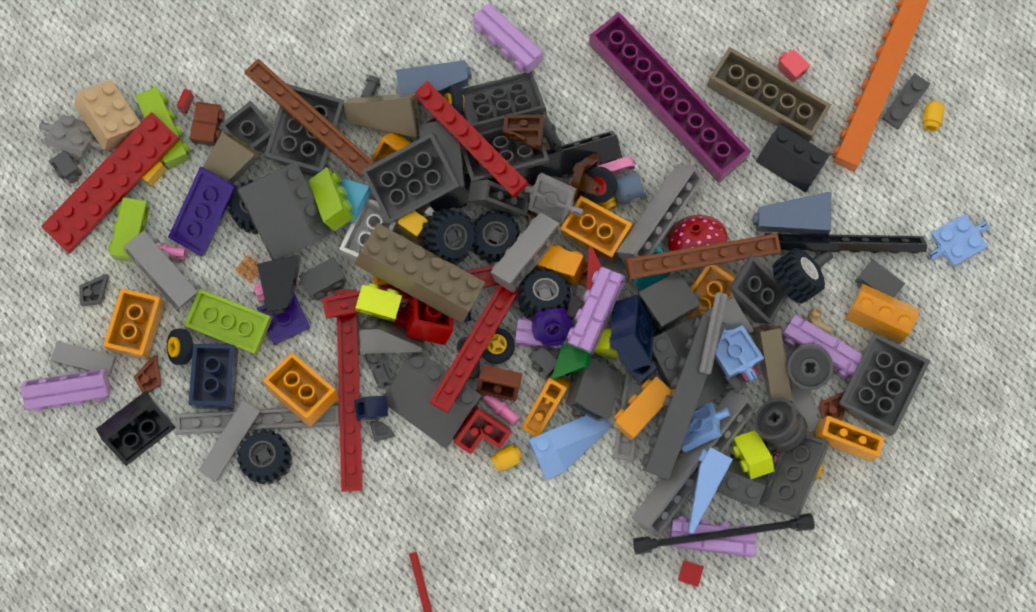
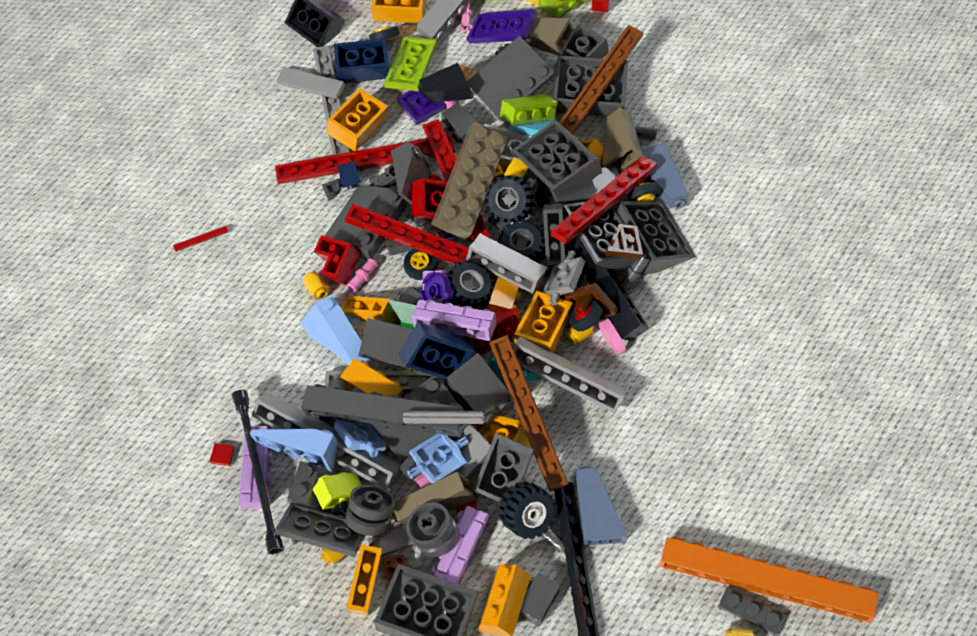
camera: 85 degrees right, 15 degrees down
copper piece [134,355,162,393] -> none
copper brick [190,102,225,146] -> none
black wheel [237,429,292,485] -> none
neon yellow brick [356,283,402,322] -> none
lavender brick [473,3,544,74] -> none
copper brick [476,365,523,402] -> none
magenta brick [589,12,751,183] -> none
sand blue helmet [614,171,647,205] -> none
dark blue brick [626,362,657,385] -> none
red dish [667,215,728,251] -> none
dark tan brick [707,47,832,142] -> none
black slope [755,124,830,193] -> none
coral brick [777,49,810,83] -> none
tan arm [808,308,832,334] -> none

